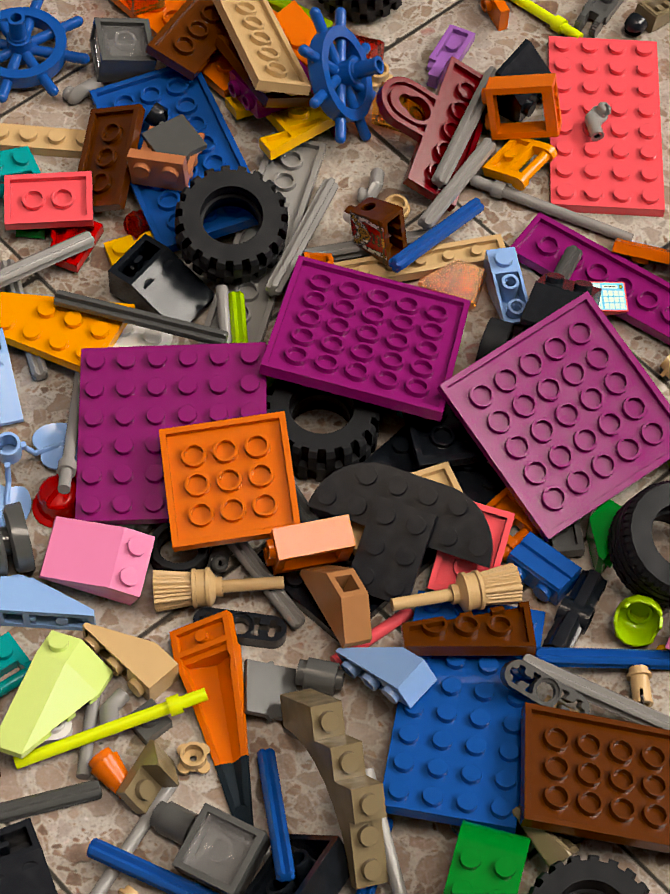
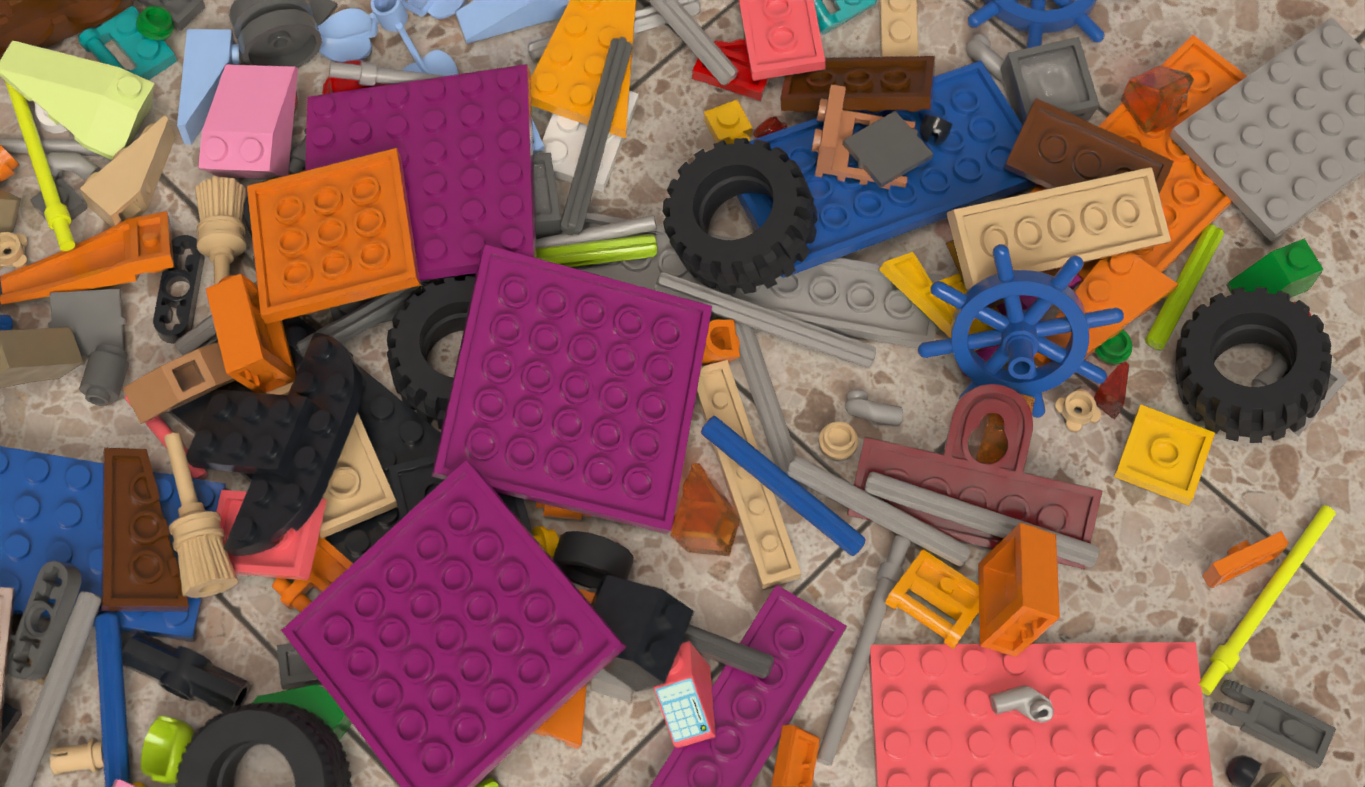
camera: 85 degrees right, 10 degrees up
black slope [108,234,215,322] -> none
light blue slope [335,647,437,708] -> none
reddish brown torso [343,197,407,266] -> none
medium lavender hinge [426,24,475,89] -> none
light blue slope [483,247,528,325] -> none
black slope [495,39,551,123] -> none
blue brick [506,532,582,606] -> none
none -> yellow plate [1113,404,1215,506]

